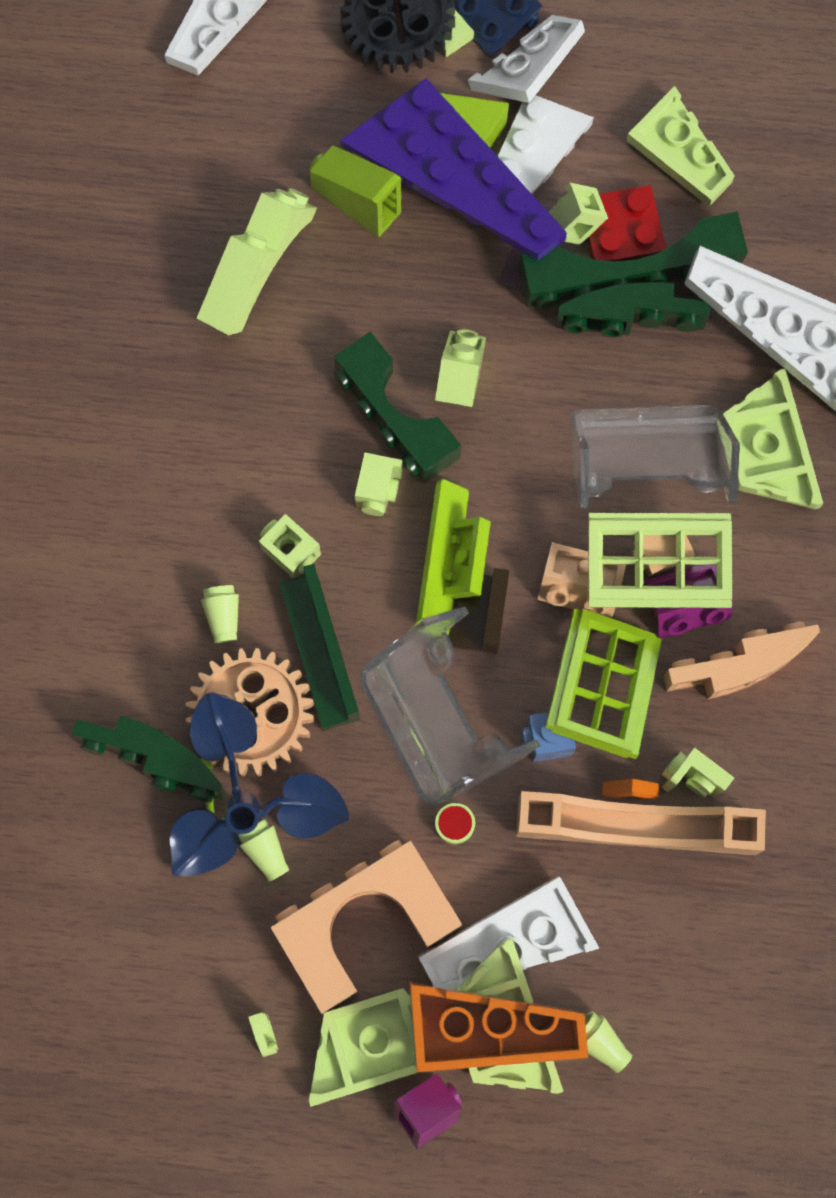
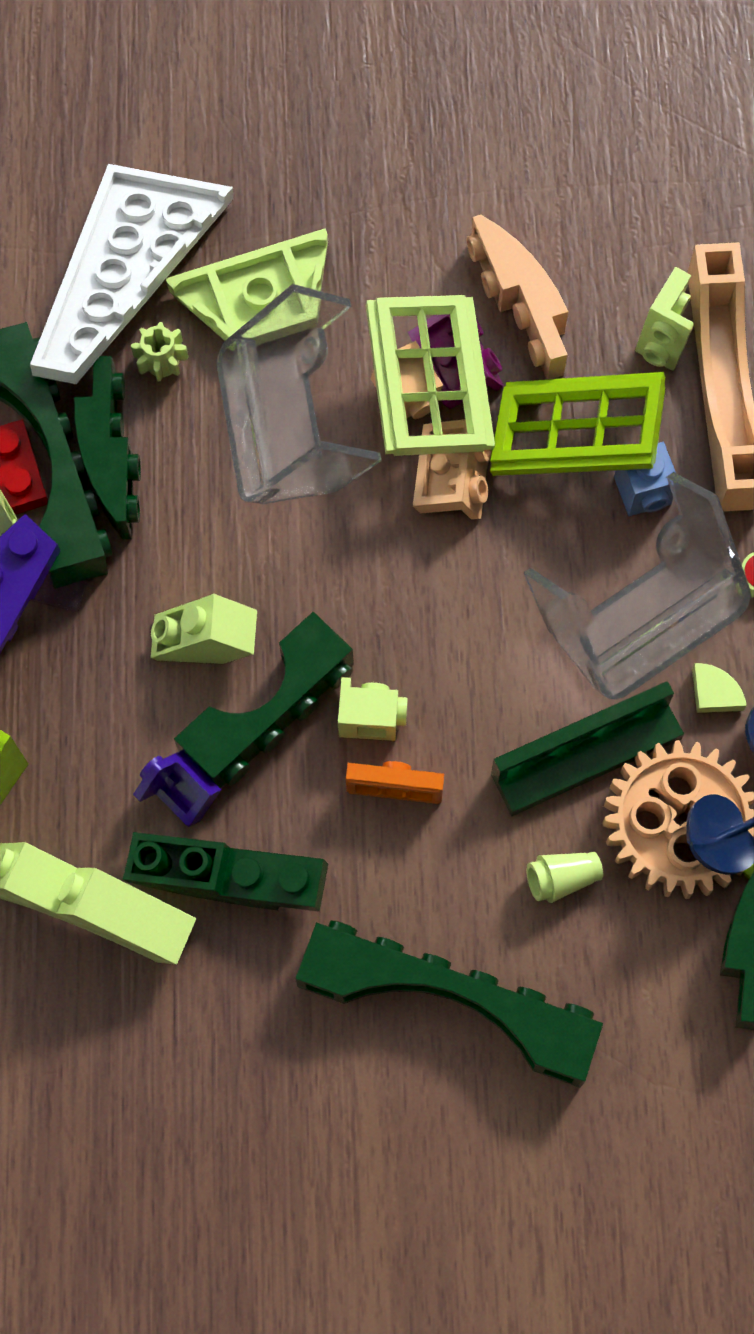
camera: 95 degrees left, 5 degrees down
yellowish green brick [259,514,321,579] -> none
lime bracket [416,479,491,636] -> none
dark brown panel [452,568,509,654] -> none
orange tile [602,779,659,800] -> none
none -> dark green slope [123,832,329,912]
none -> yellowish green gear [131,322,189,381]
none -> dark purple bracket [133,750,221,828]
none -> dark green arch [295,920,603,1088]
none -> orange plate [346,761,444,804]
none -> yellowish green tile [692,663,747,713]

